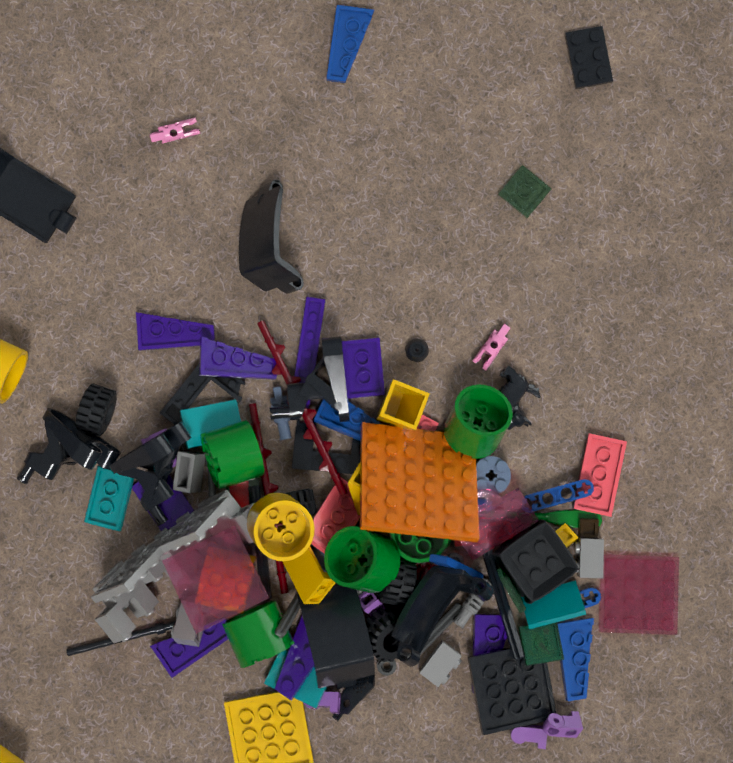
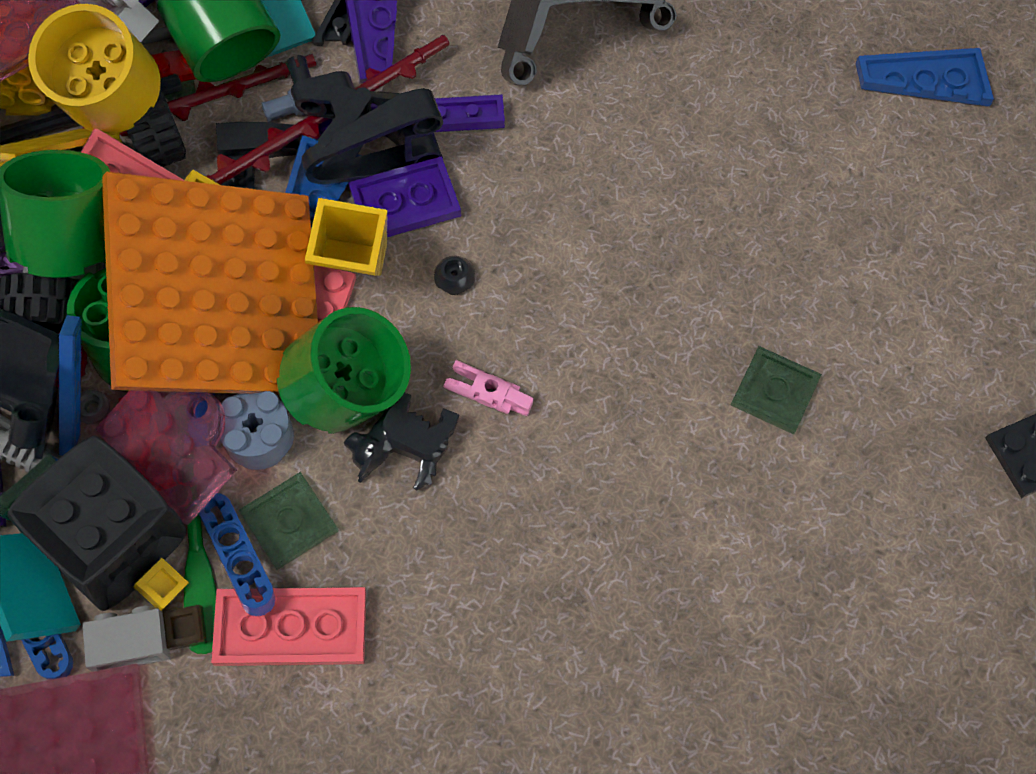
camera: 70 degrees right, 20 degrees down
none -> clear green tile [239,472,339,570]

